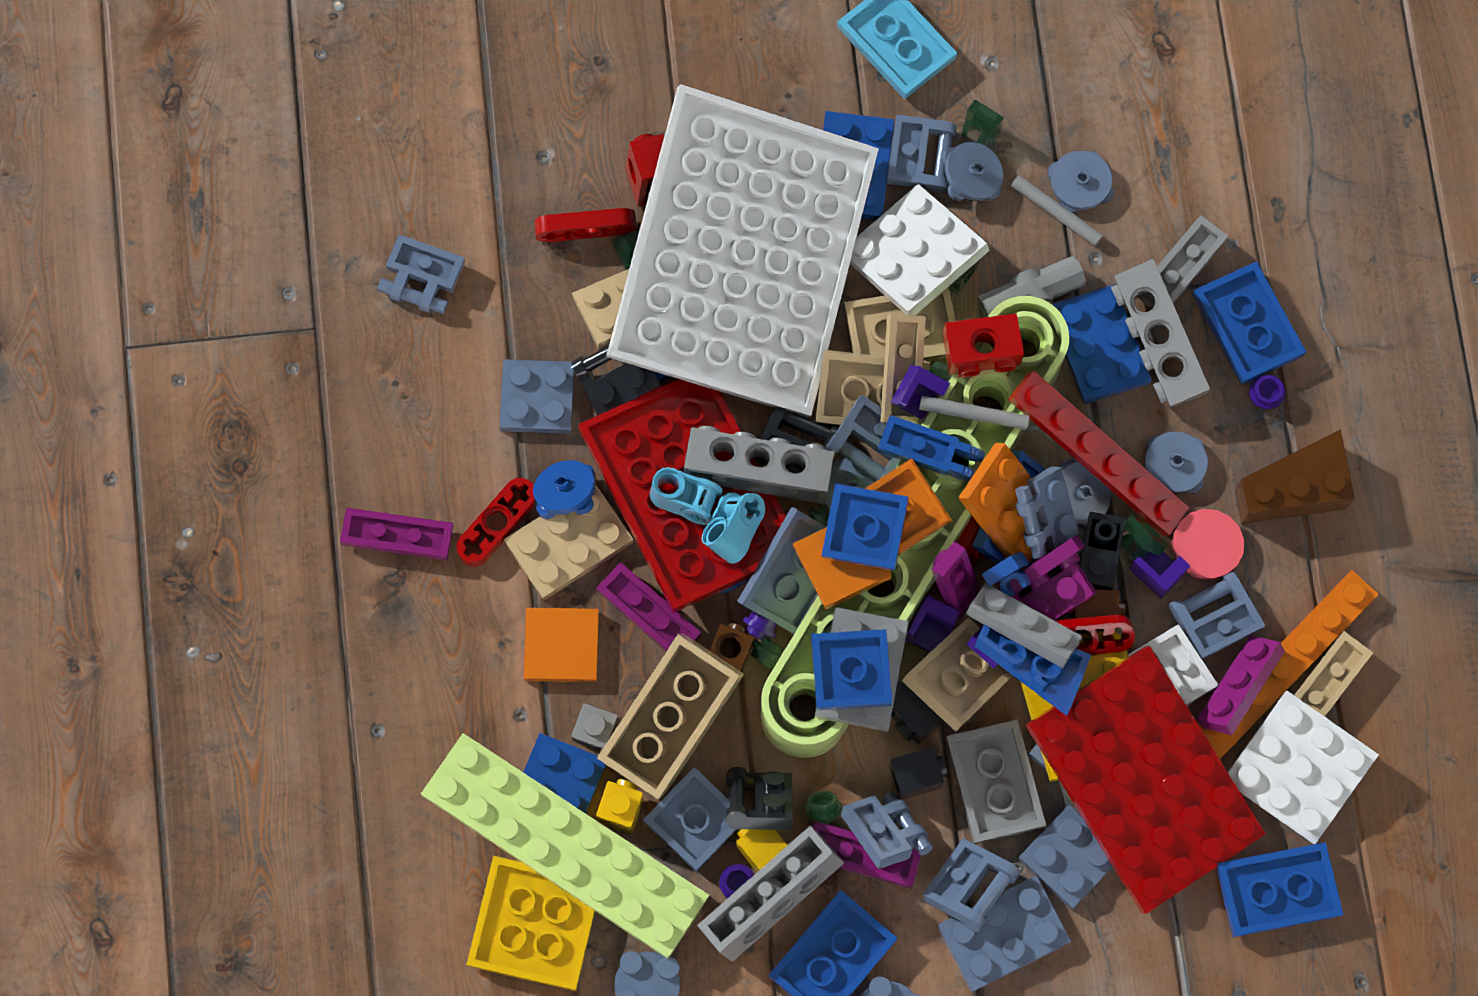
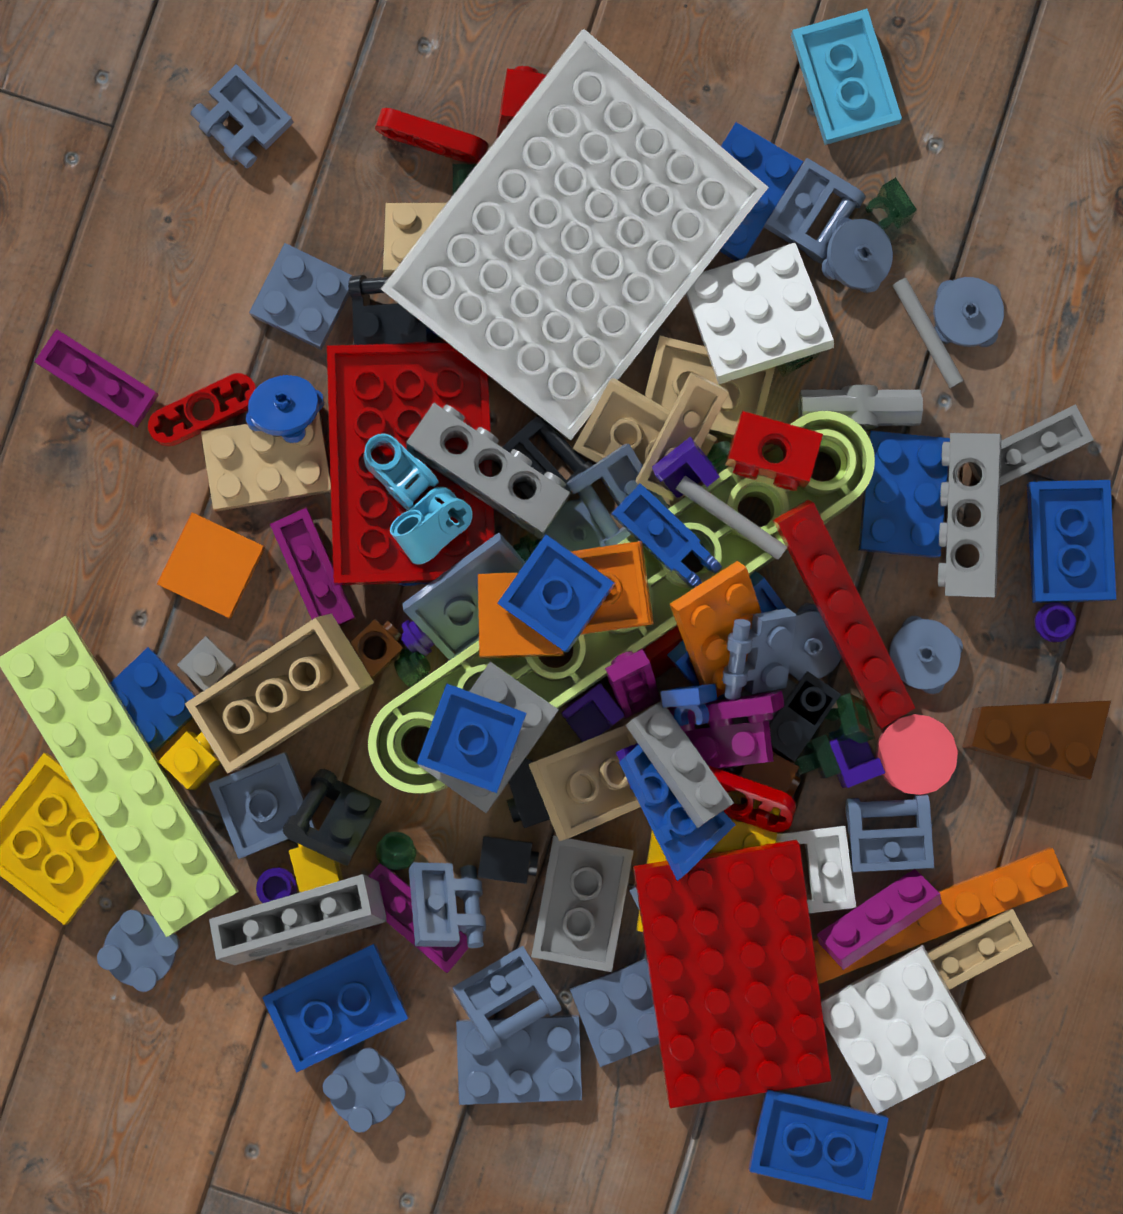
camera: 25 degrees right, 10 degrees up
none -> clear green tile [794,734,841,779]

